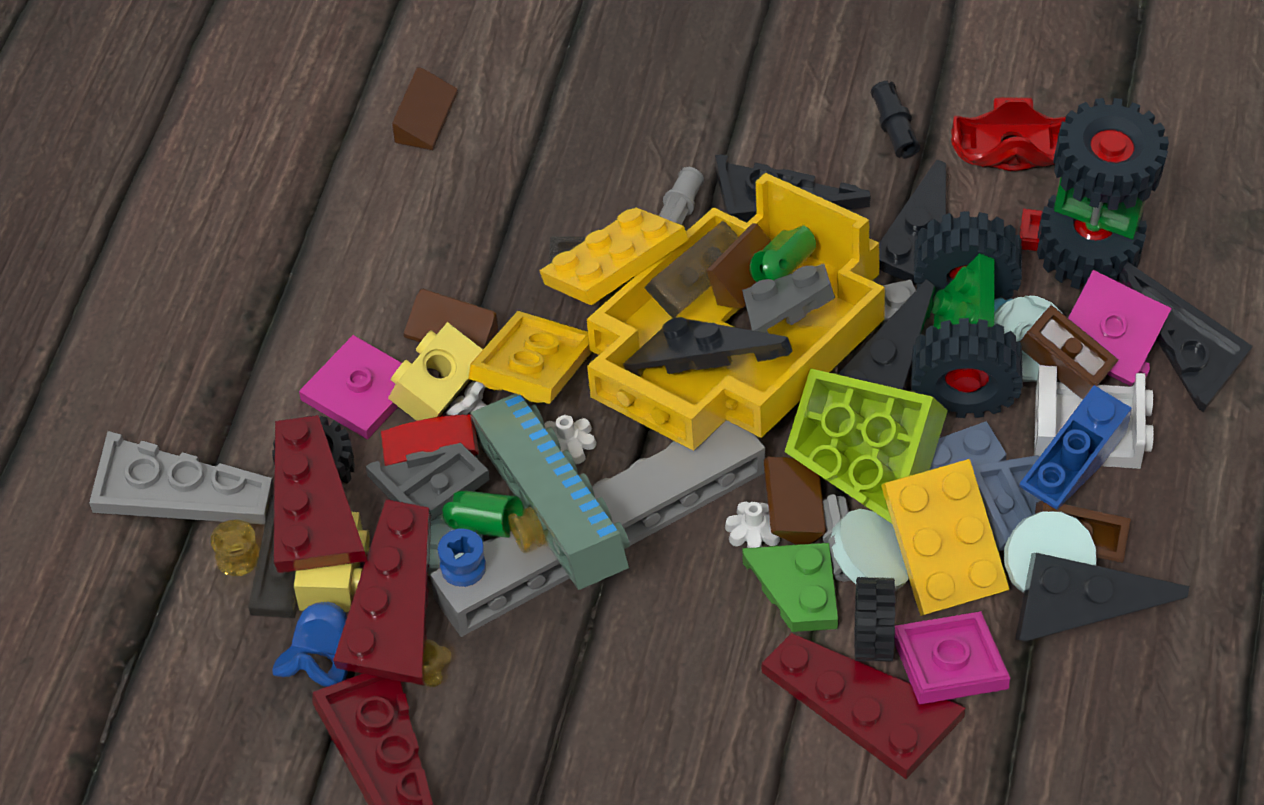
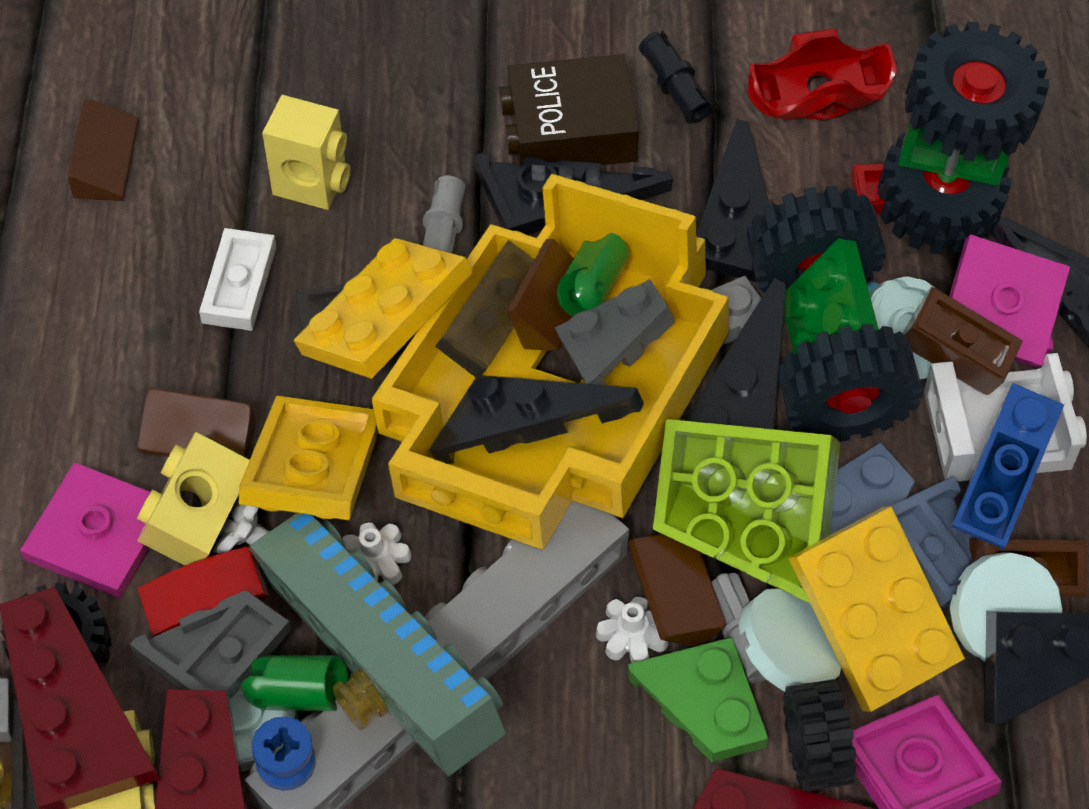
camera: 15 degrees left, 5 degrees up
none -> white plate [199,228,276,331]
none -> light yellow brick [262,95,350,210]
none -> dark brown brick [499,54,639,165]

